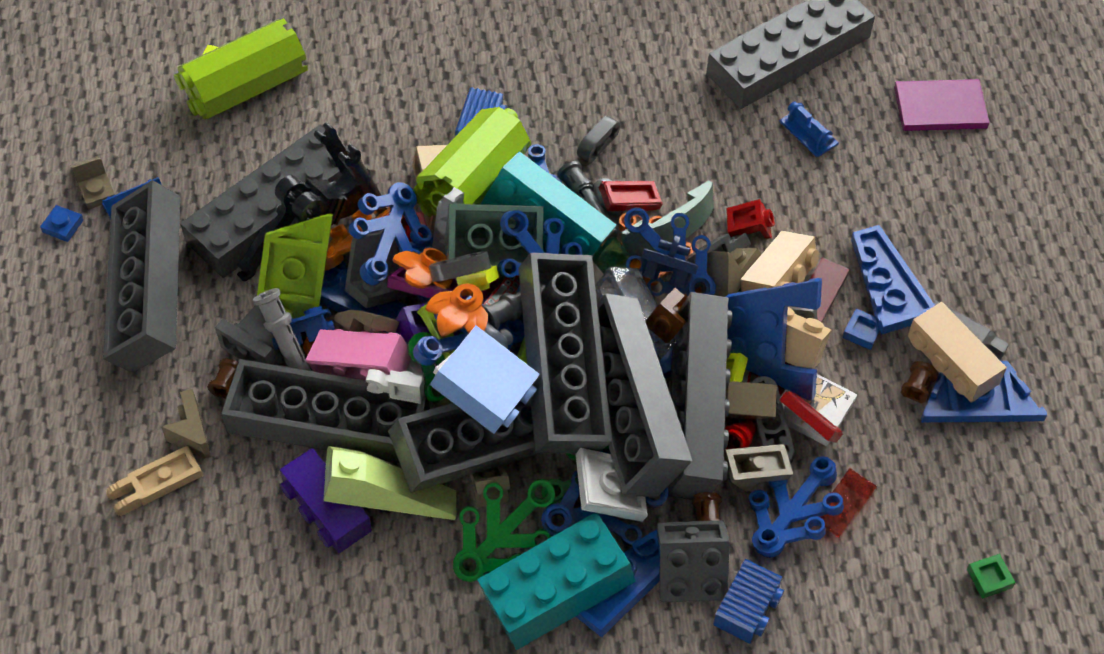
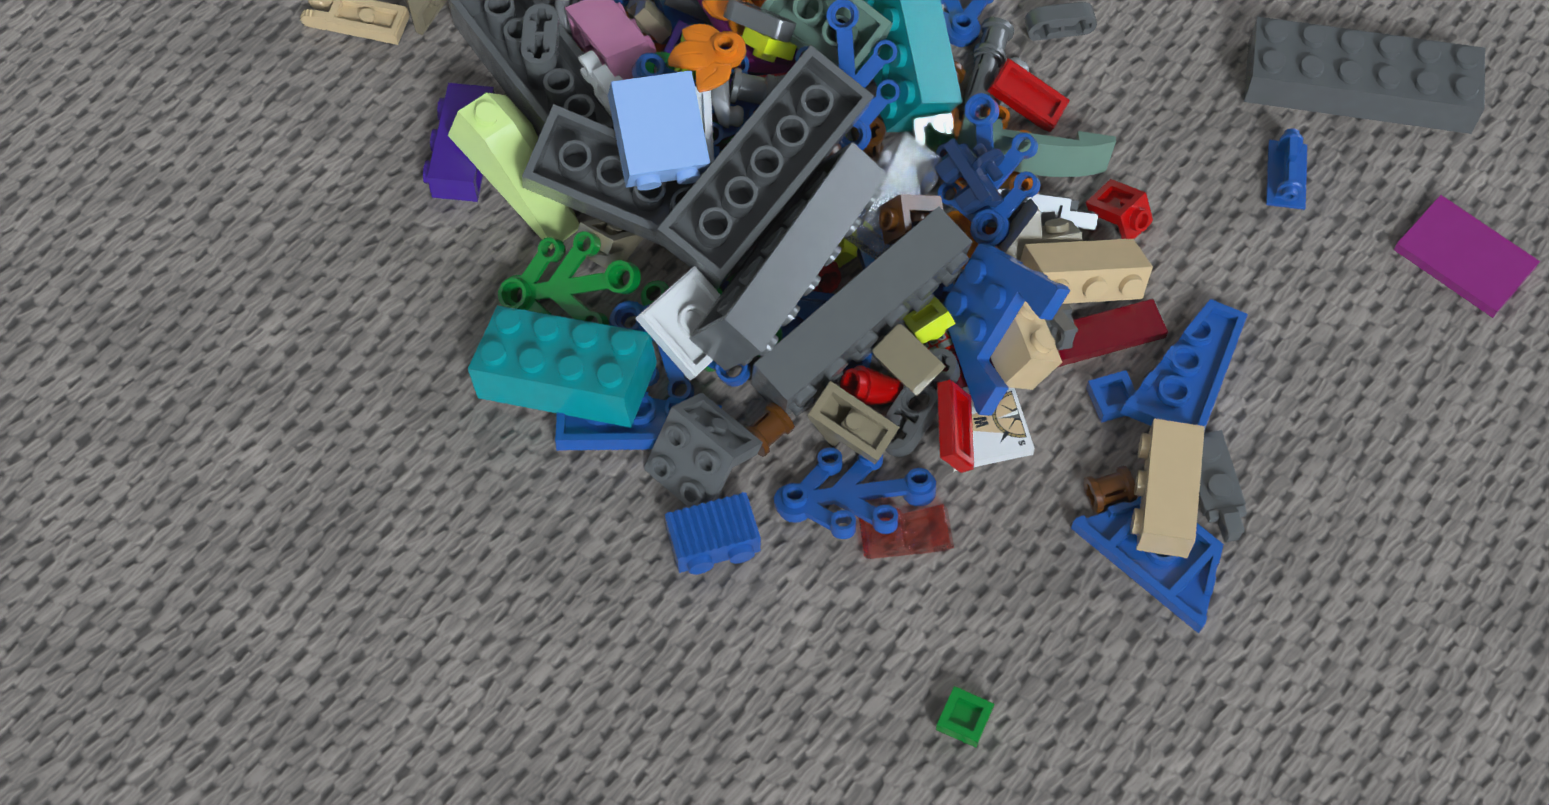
camera: 45 degrees right, 5 degrees up
none -> dark grey beam [521,3,560,75]

